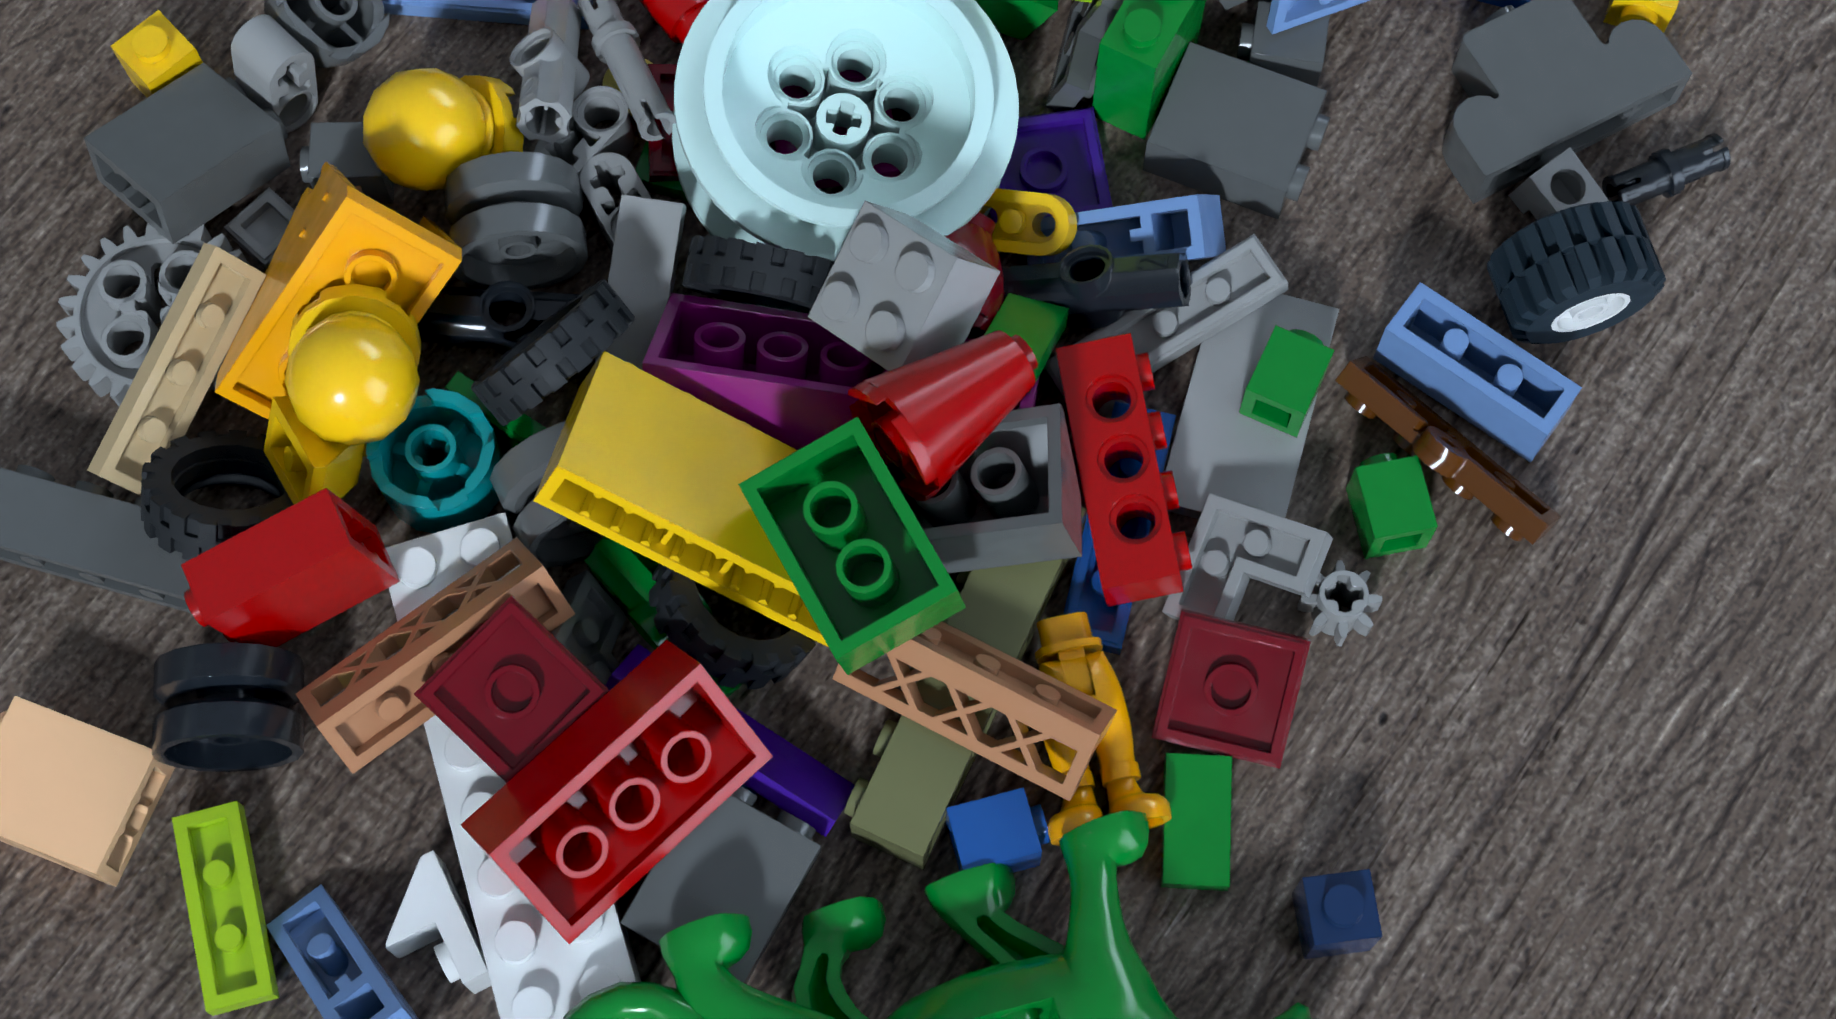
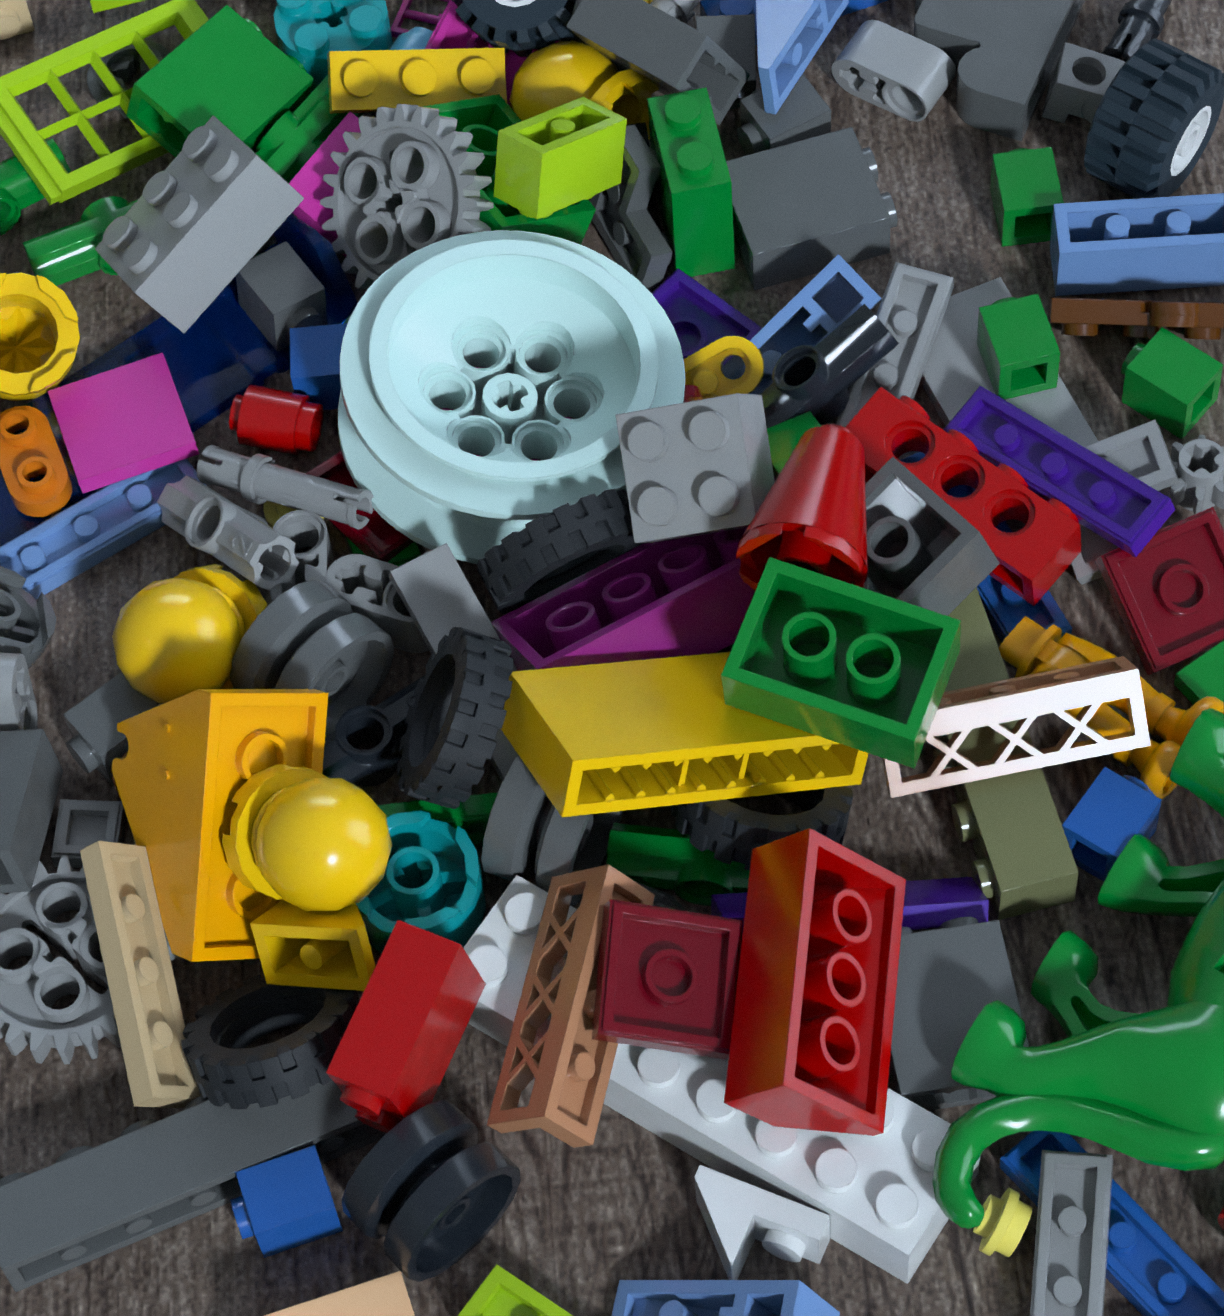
camera: 35 degrees left, 10 degrees down
none -> blue brick [230,1145,343,1258]
none -> light grey beam [831,20,956,122]
none -> dark purple tile [943,386,1175,558]
none -> green brick [990,147,1064,247]

